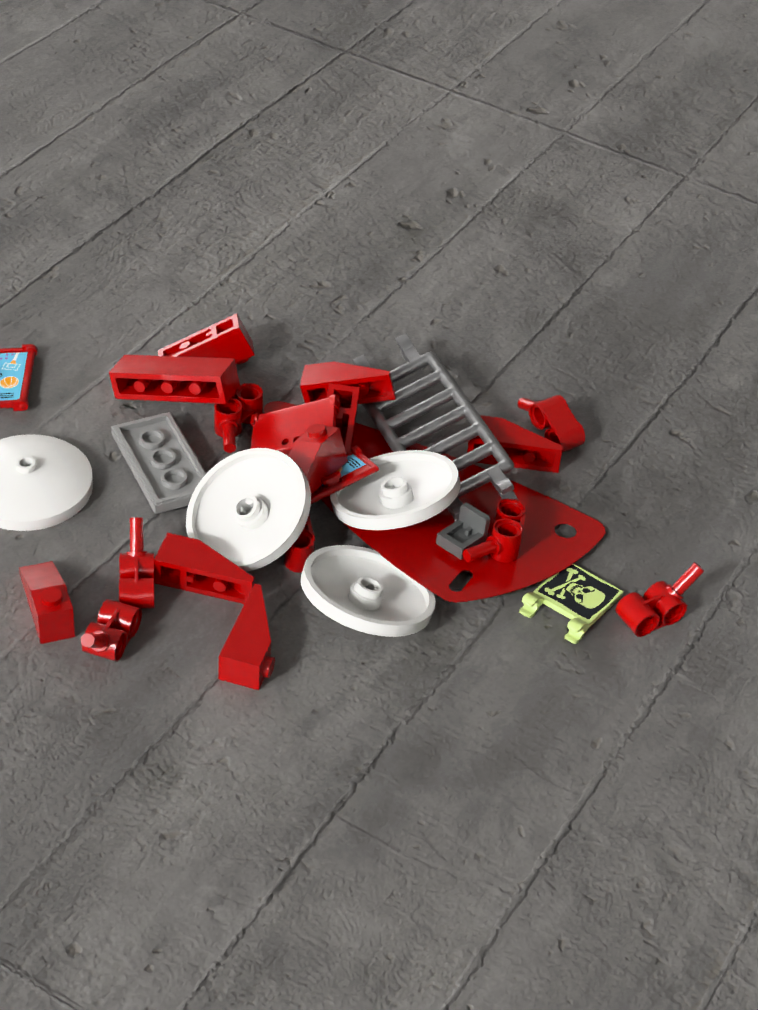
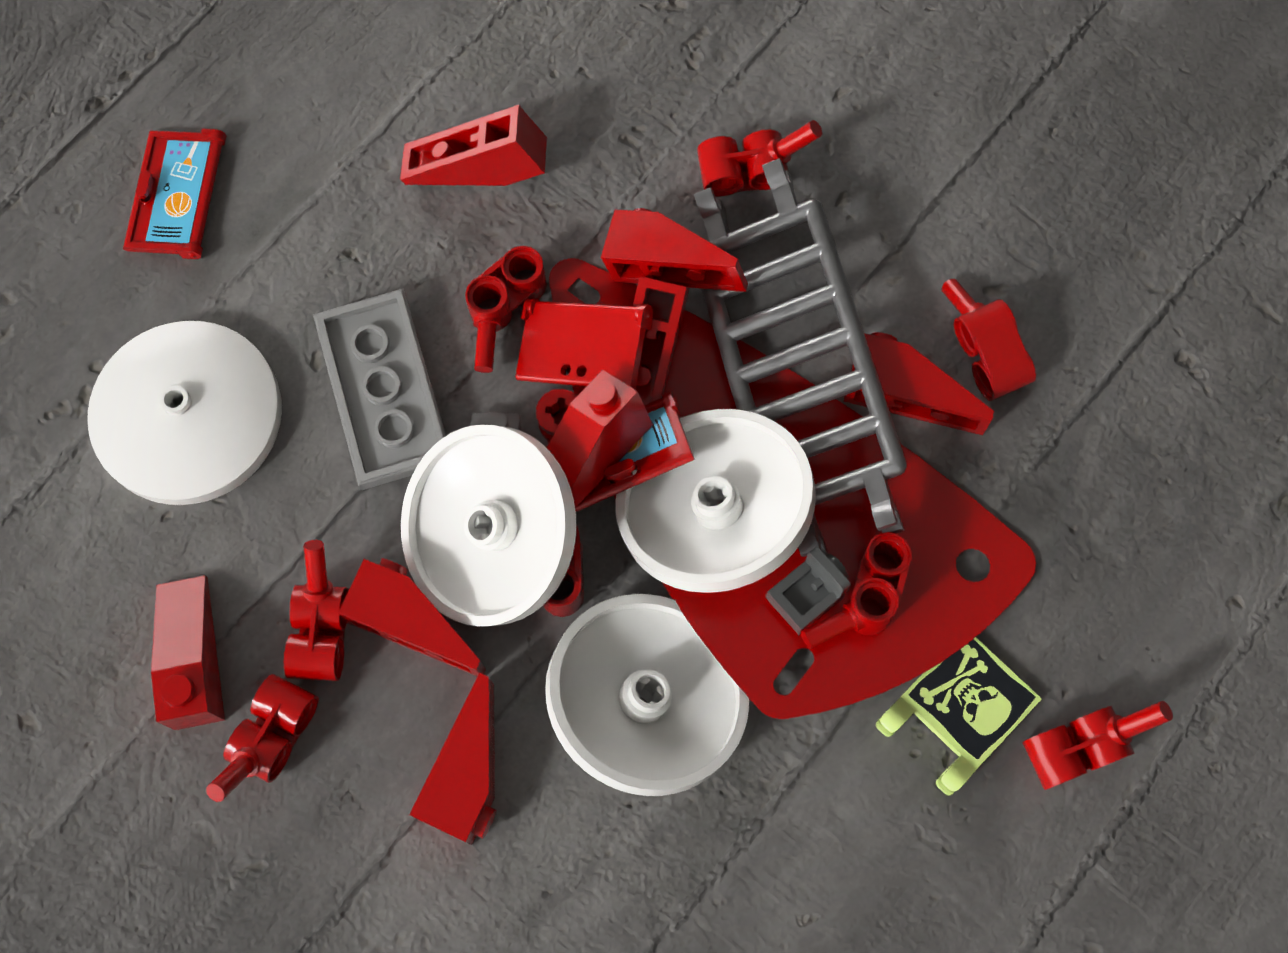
camera: 15 degrees right, 30 degrees up
red brick [109,355,240,404] -> none
none -> red beam [697,120,823,197]

